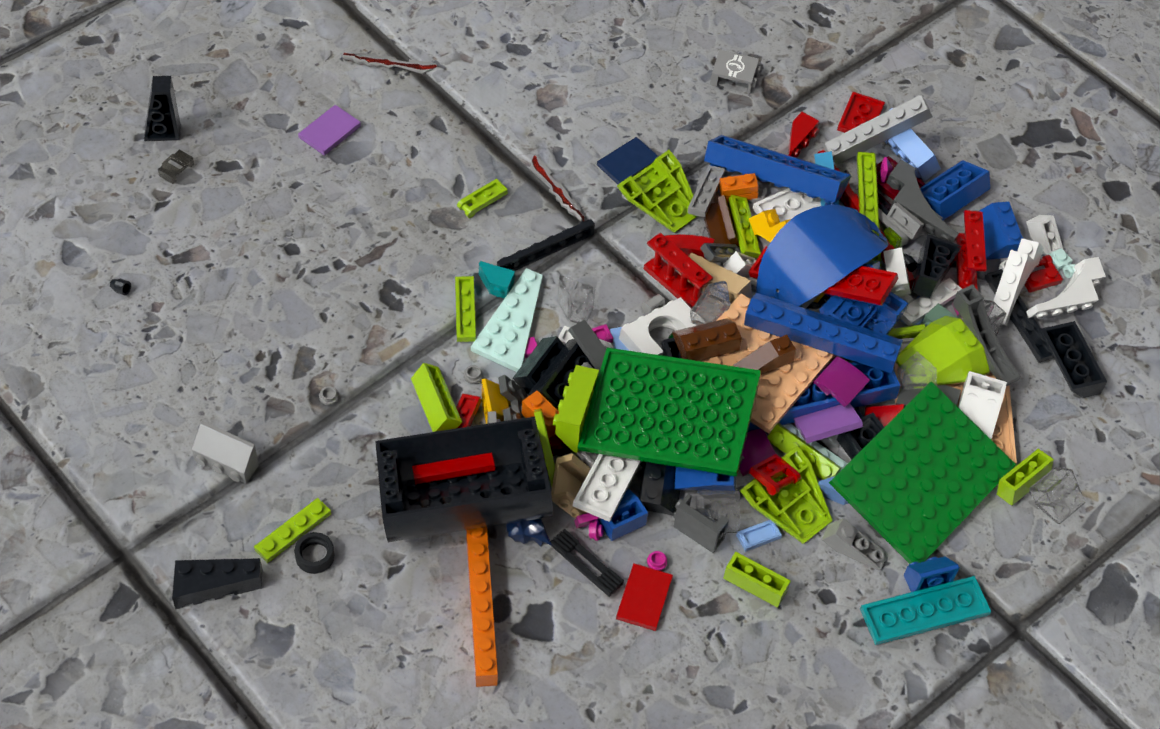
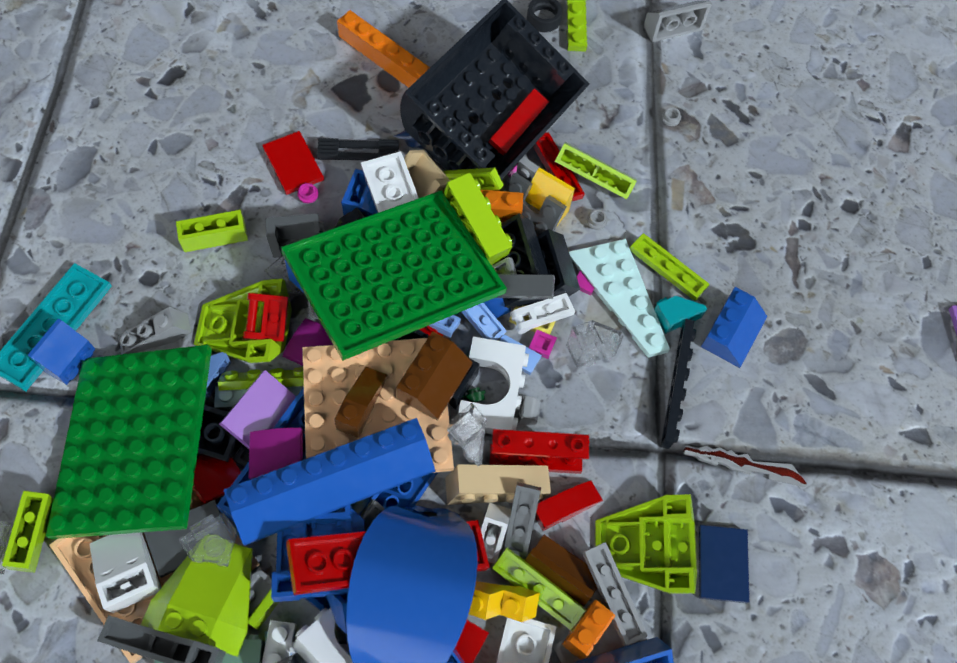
camera: 135 degrees right, 10 degrees up
black hose [110,278,131,296] -> none
lime plate [457,178,508,218] -> none
light blue tile [736,520,782,552] -> none
none -> blue slope [701,287,767,368]

